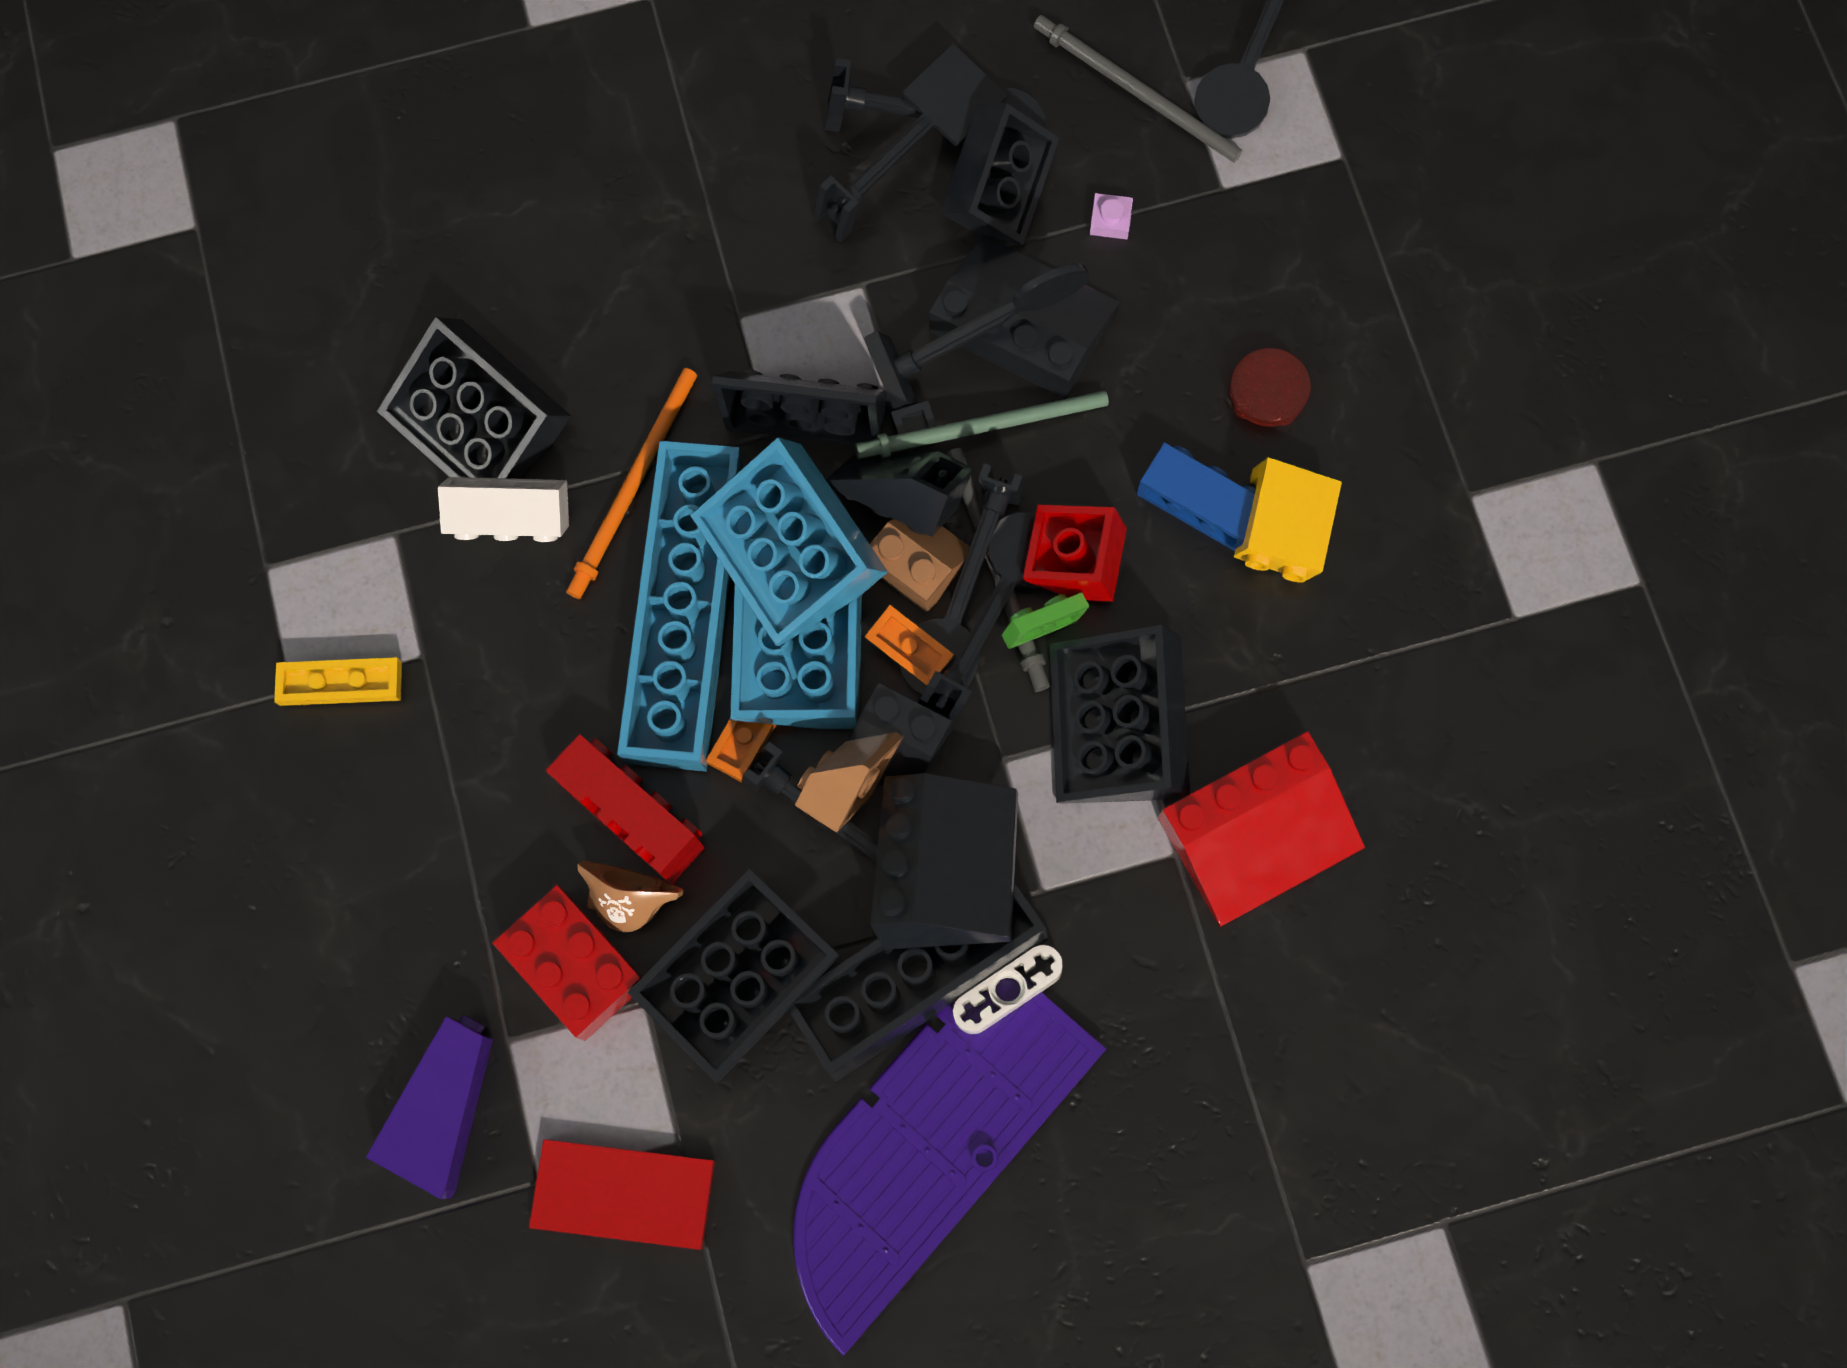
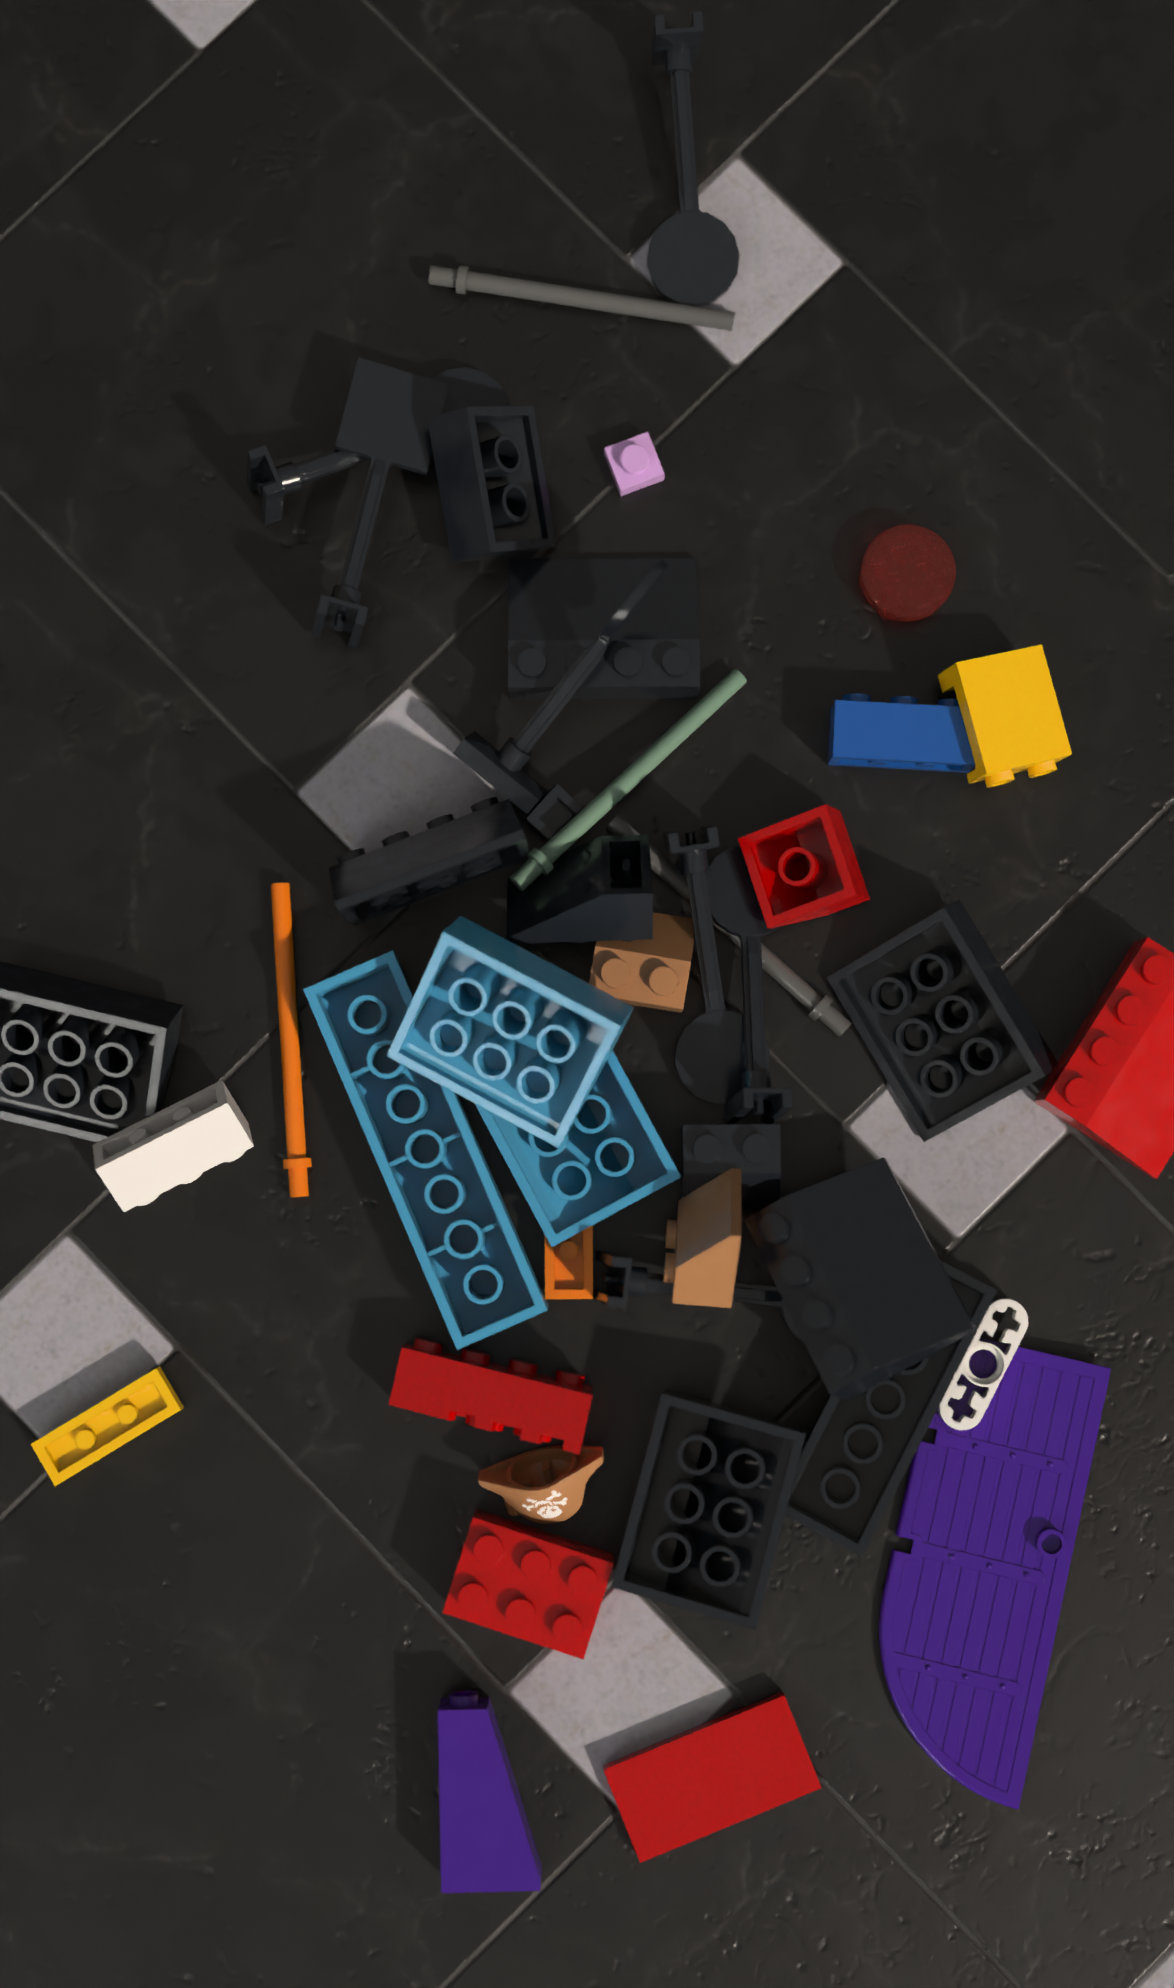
camera: 30 degrees left, 10 degrees up
orange plate [865,605,955,686] -> none
bright green plate [1002,593,1089,649] -> none

